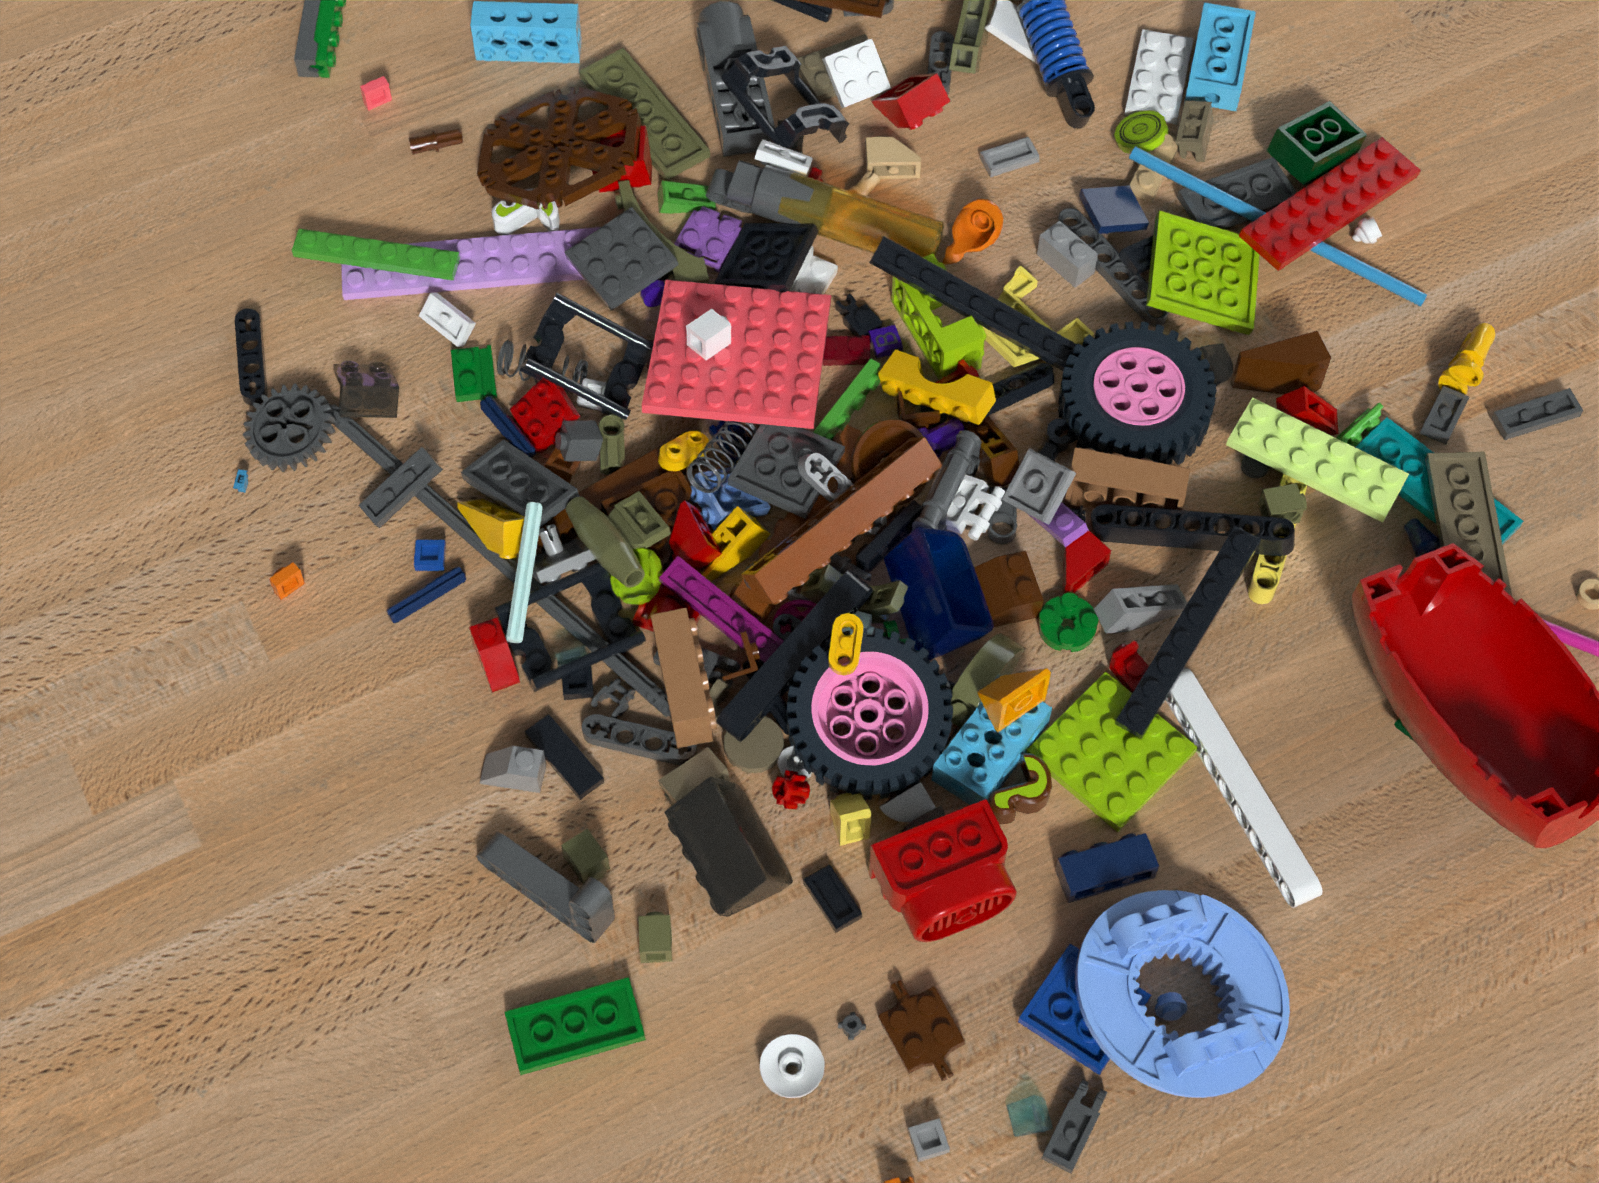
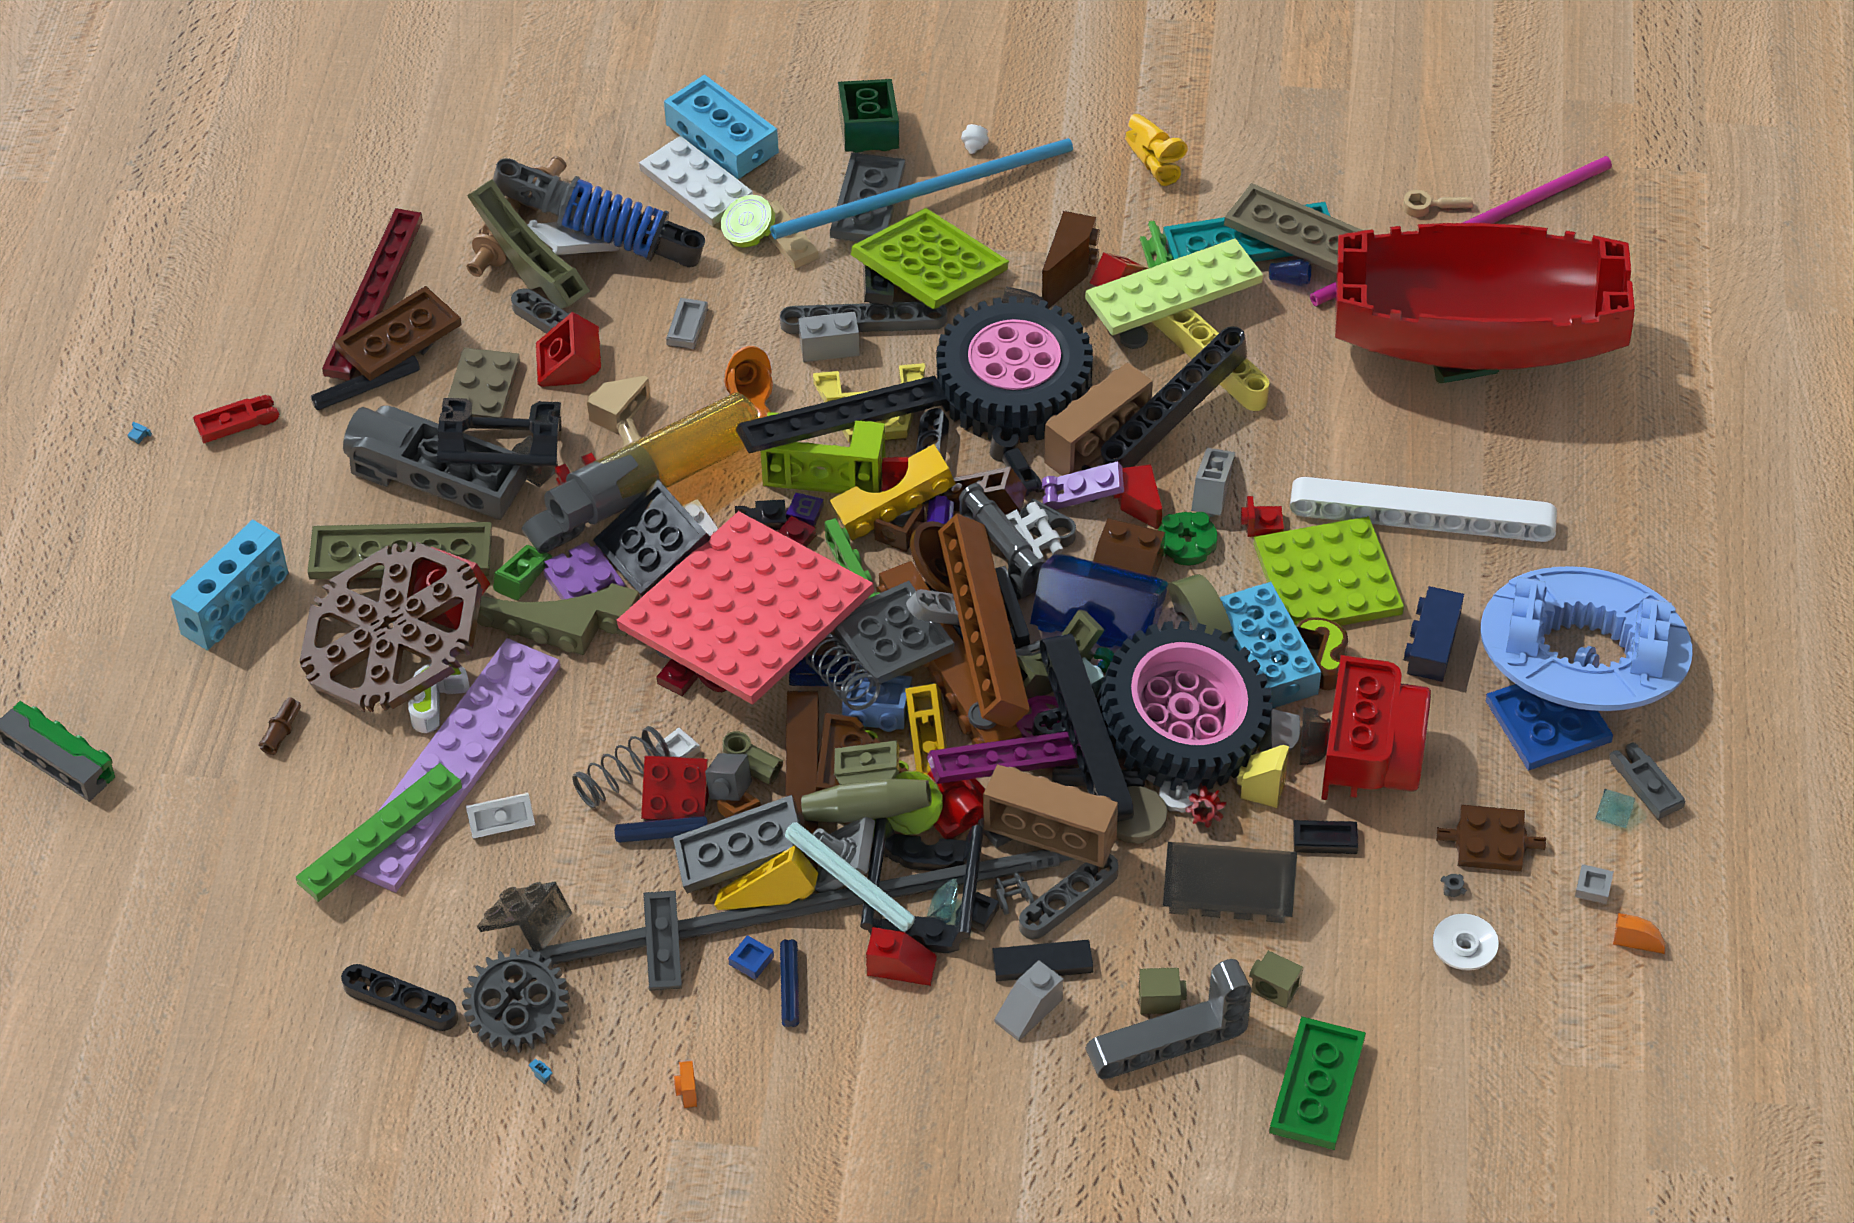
camera: 55 degrees left, 10 degrees down
coral plate [360,76,392,111] -> none
green plate [451,345,497,402] -> none
black piece [519,292,653,420] -> none
dark grey plate [564,207,679,311] -> none
dark purple tile [640,280,665,307] -> none
yellow plate [658,431,709,471] -> none
dark tan hinge [658,747,731,818] -> none
red slope [669,500,722,571] -> none
white brick [686,309,731,360] -> none
reddish brown bracket [721,631,760,681] -> none
white plate [754,139,813,176] -> none
white plate [822,39,891,108] -> none
yellow plate [828,613,863,676] -> none
light orange slope [977,668,1051,732] -> none
light grey plate [1002,448,1076,525] -> none
dark blue tile [1079,186,1149,234] -> none
black plate [1115,526,1261,739] -> none
dark tan hinge [1176,101,1213,162] -> none
red plate [1239,137,1421,271] -> none
olive brick [1258,483,1307,524] -> none
dark grey plate [1420,386,1469,445] -> none
dark grey plate [1492,388,1583,440] -> none

